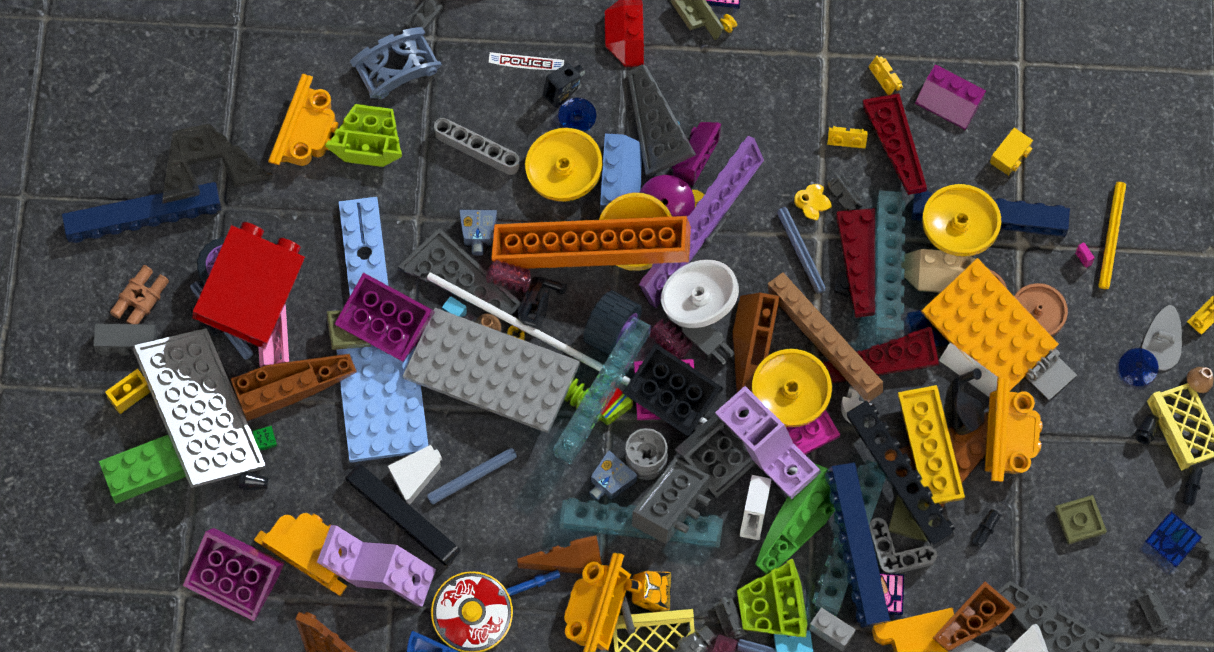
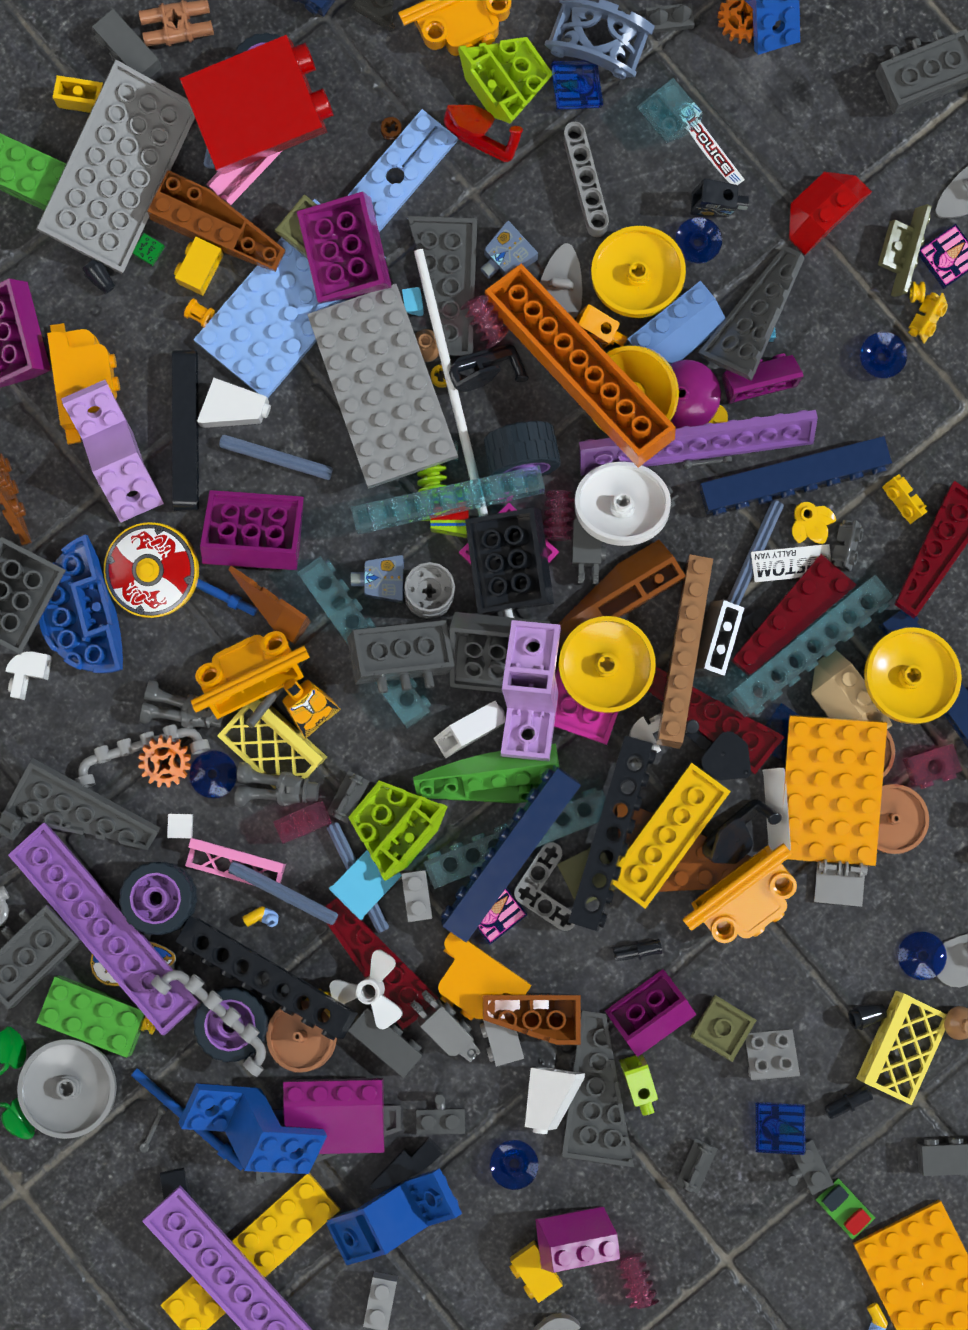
camera: 50 degrees right, 15 degrees up
none -> yellow brick [174,237,224,296]
none -> light orange bush [184,298,215,328]
none -> magenta slope [200,490,304,570]
none -> reddish brown bush [381,117,402,141]
none -> red piece [444,105,523,162]
none -> light grey shield [540,243,582,319]
none -> clear blue tile [551,61,603,109]
none -> light orange torso [575,304,627,349]
none -> magenta slope [605,969,696,1057]
none -> lime torso [619,1054,658,1116]
none -> clear light blue slope [637,78,703,143]
none -> black piece [684,719,751,781]
none -> dark grey brick [695,600,744,677]
none -> dark blue brick [699,436,892,516]
none -> light grey hinge [745,1029,800,1080]
none -> white sticker [751,544,832,582]
none -> clear blue dish [860,332,907,379]
none -> clear pink brick [903,743,962,789]
none -> yellow hinge [908,292,948,343]

